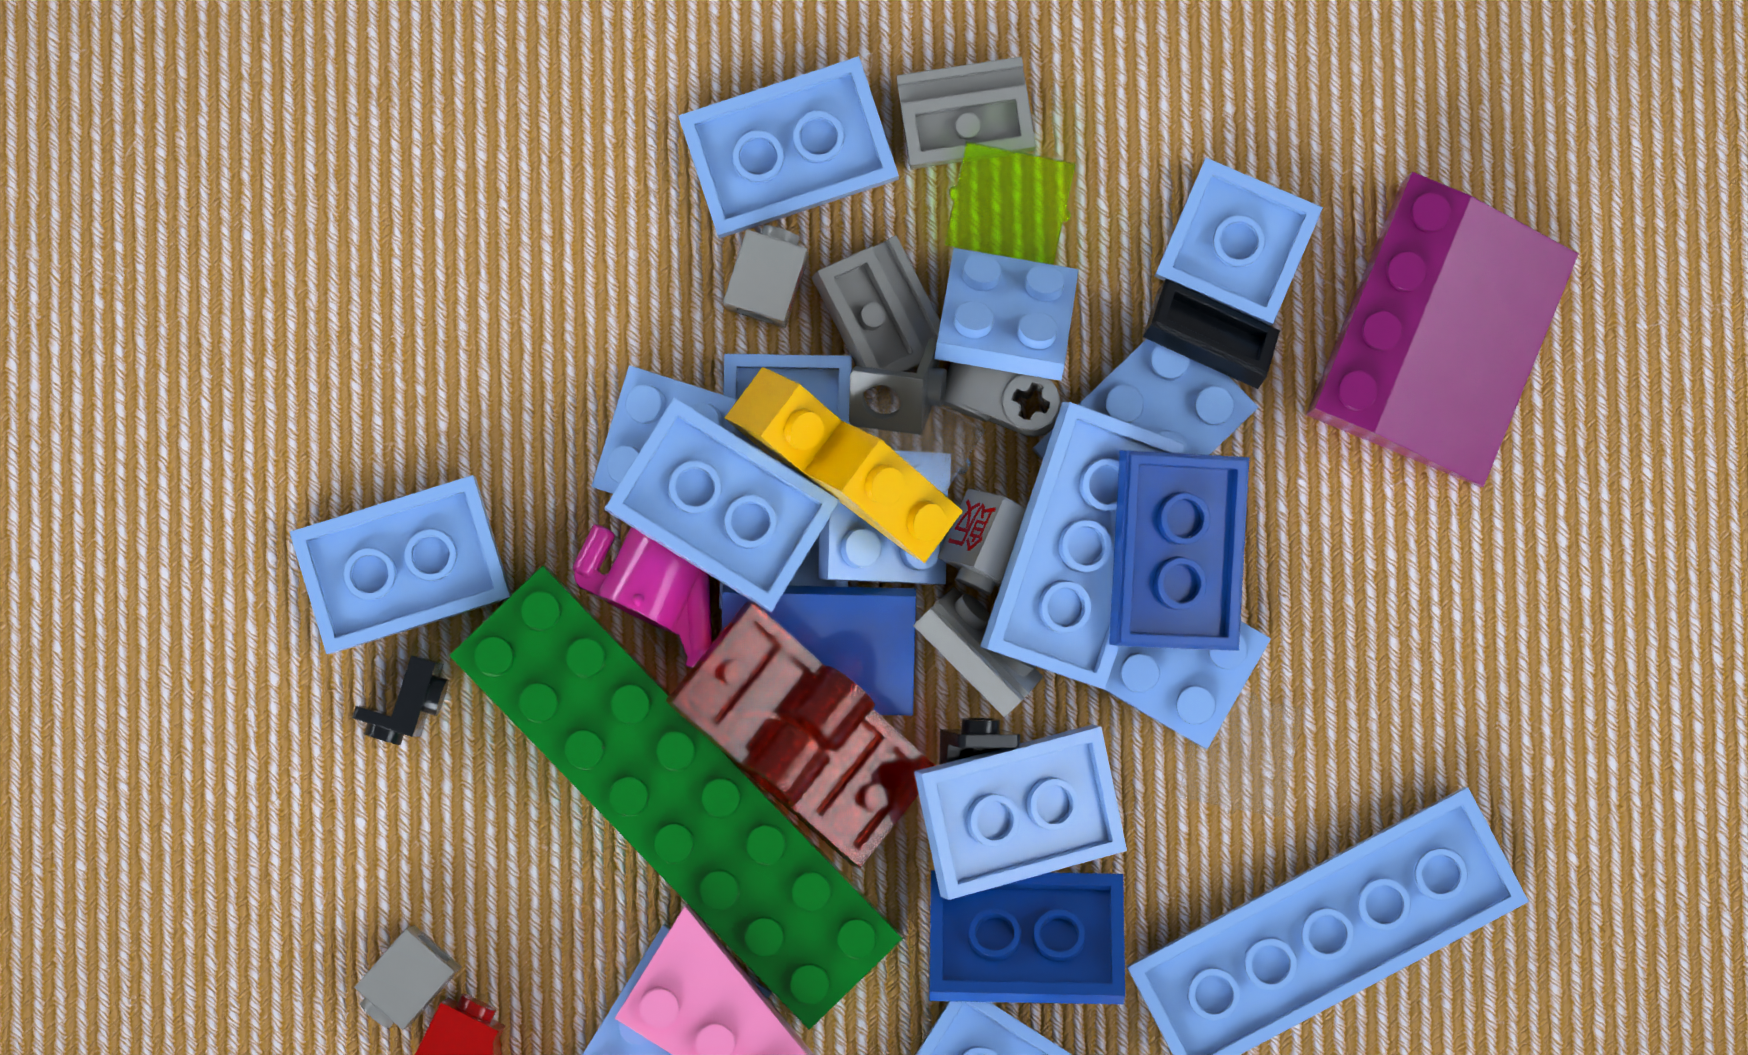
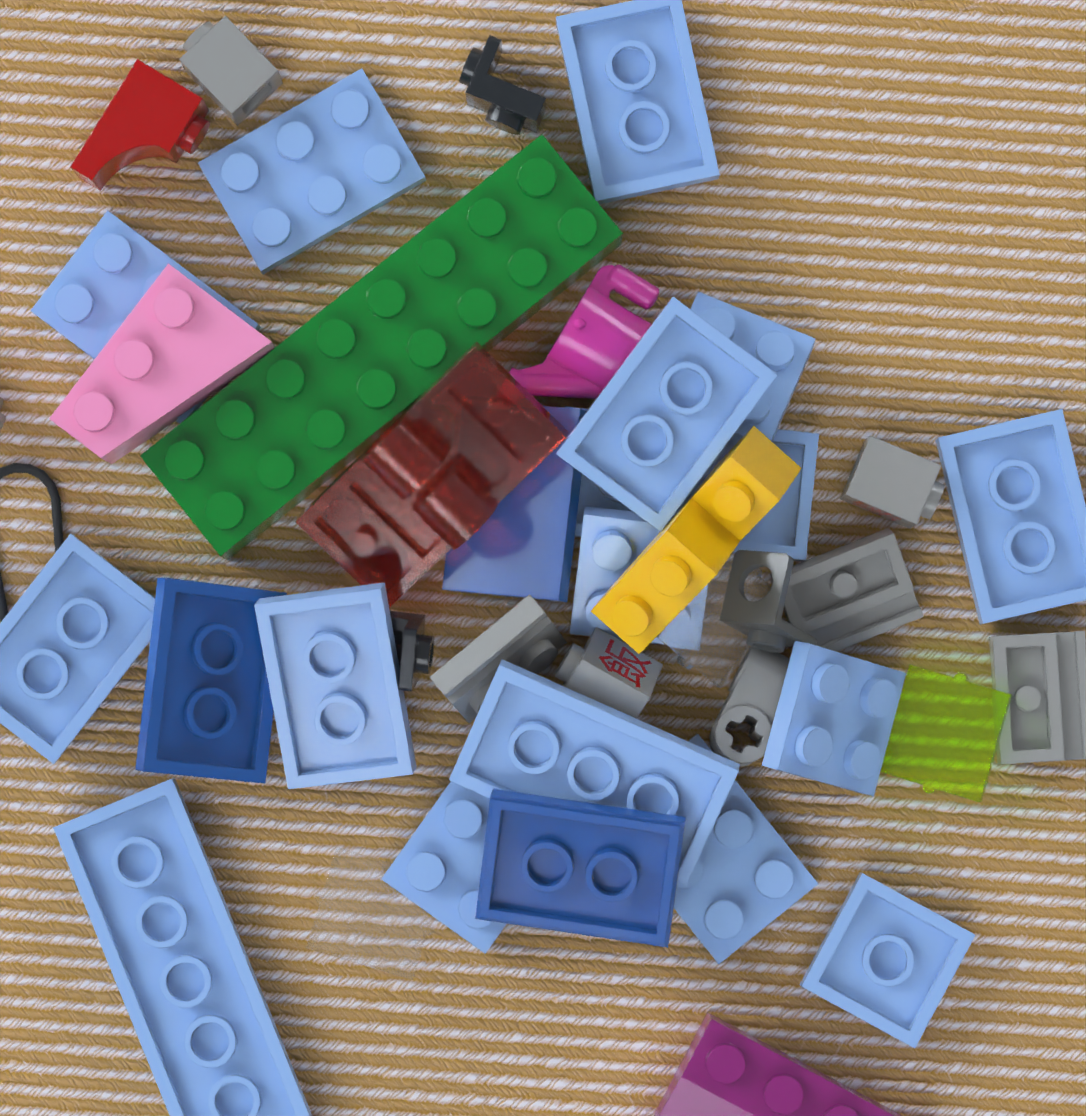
camera: 90 degrees right, 0 degrees up
black tile [1143,279,1280,389] -> none
none -> light blue plate [198,68,426,275]

